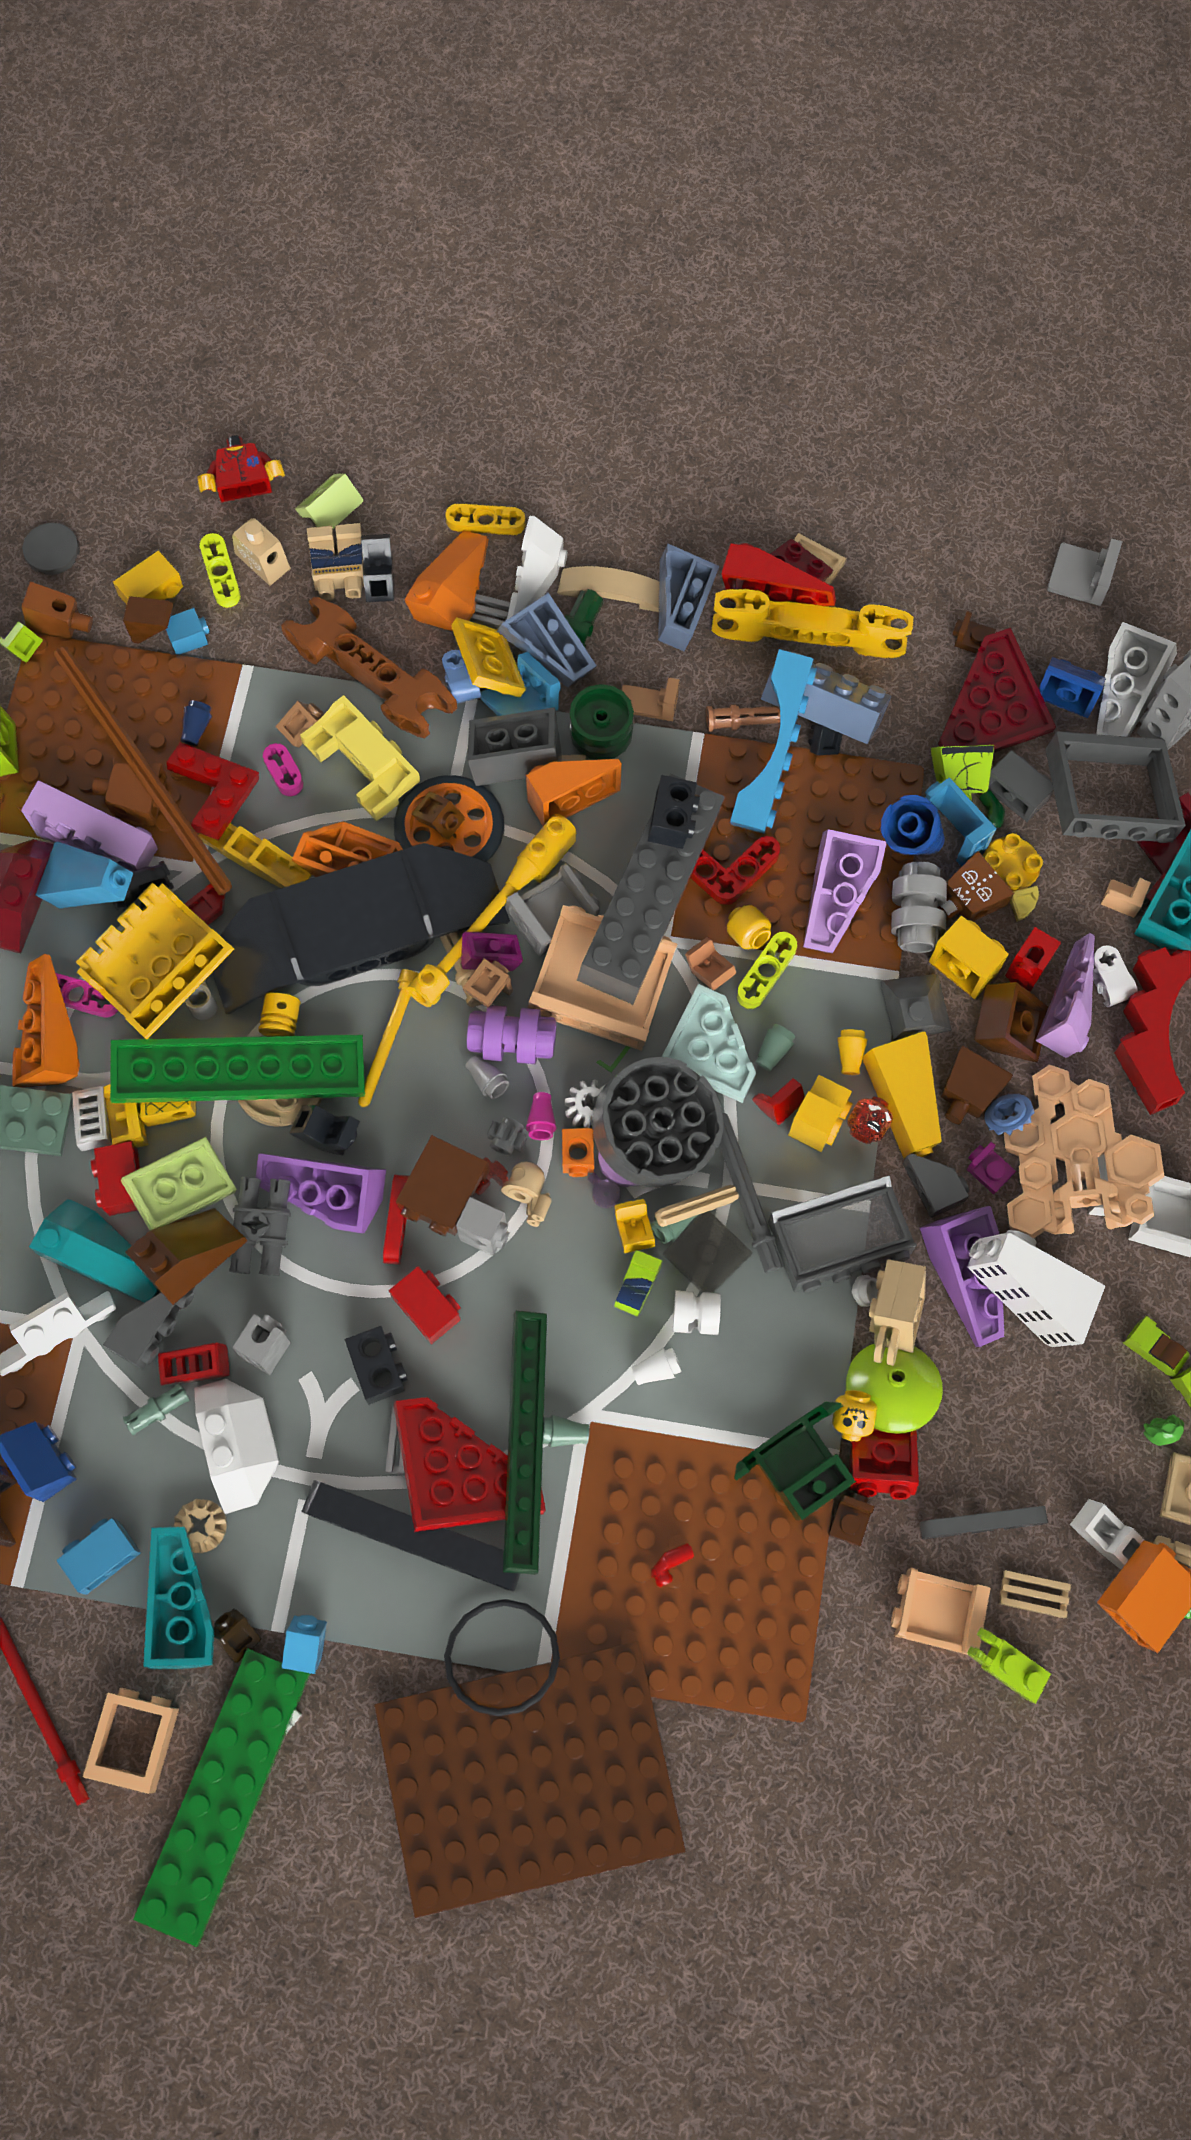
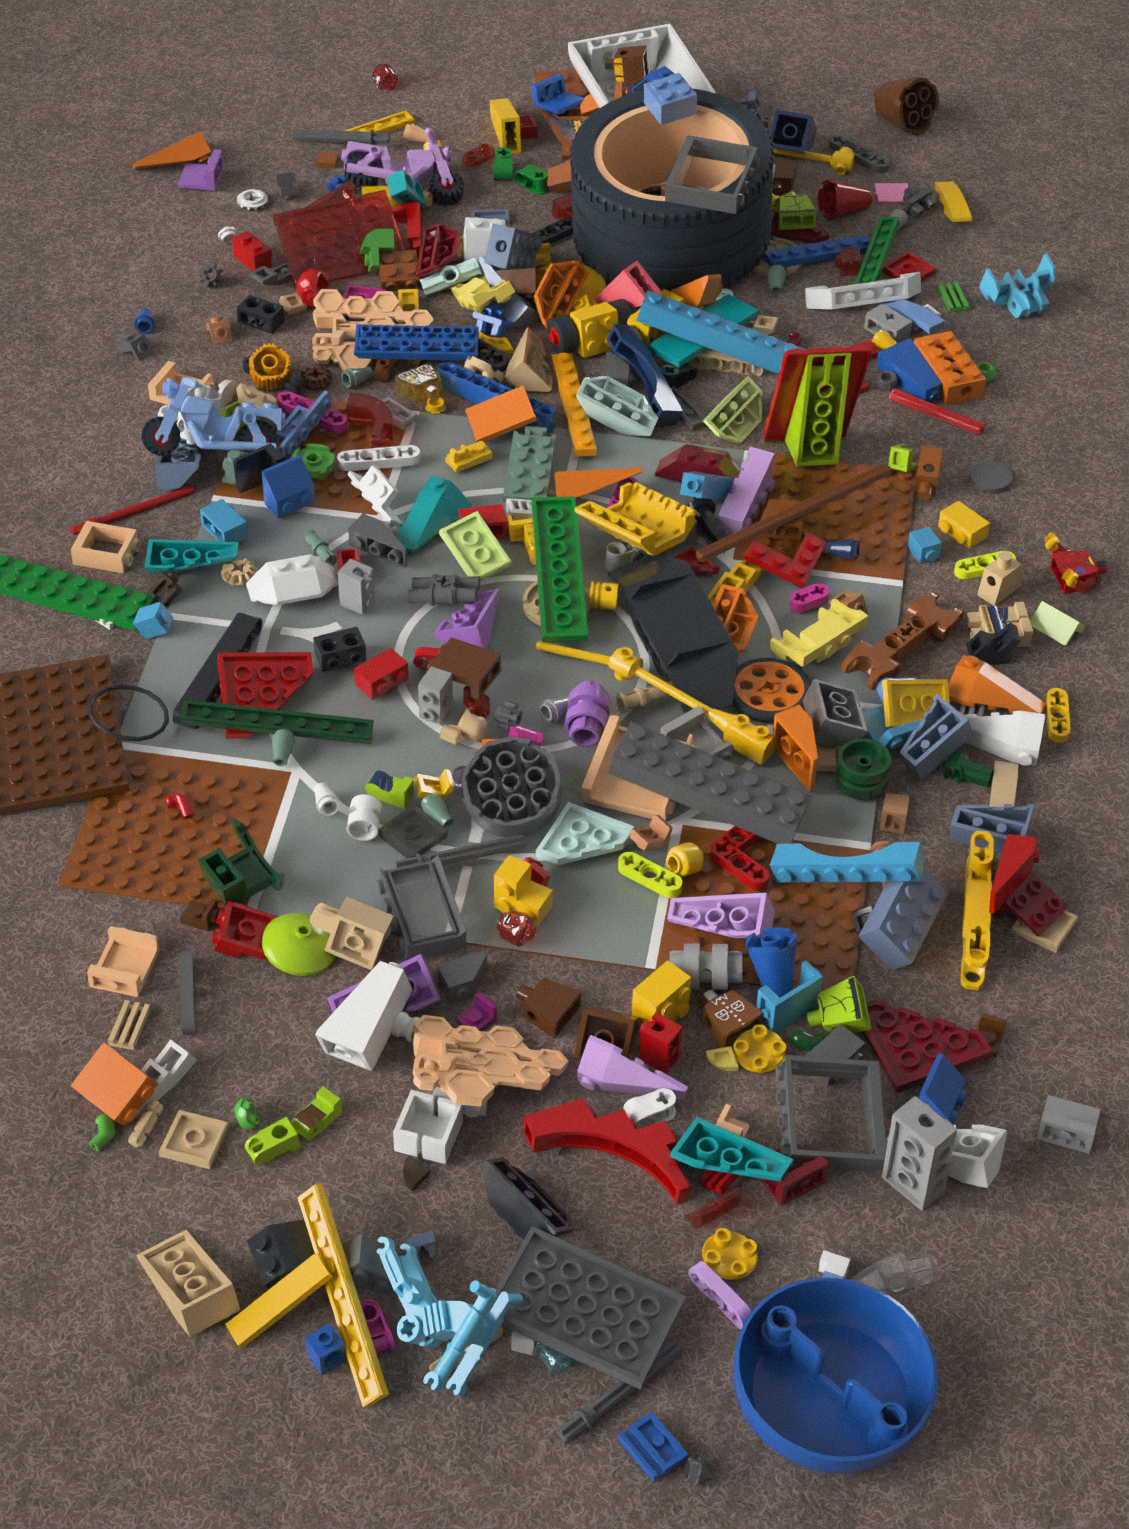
camera: 90 degrees right, 25 degrees down
reddish brown slope [123,596,173,644] -> none
reddish brown slope [125,1208,248,1305] -> none
black brick [289,1105,360,1155] -> none
reddish brown bracket [412,791,465,840] -> none
magenta slope [461,932,523,971] -> none
medium nougat bracket [463,959,513,1007] -> none
black brick [648,775,700,849] -> none
tan axle [655,1184,739,1227] -> none
sand green cone [755,1024,795,1071] -> none
yellow head [832,1390,877,1441] -> none
yellow cone [837,1029,868,1075] -> none
yellow slope [862,1031,942,1158] -> none
dark grey slope [881,974,952,1039] -> none
lime hinge [967,1628,1051,1704] -> none
medium blue gear [985,1094,1035,1136] -> none

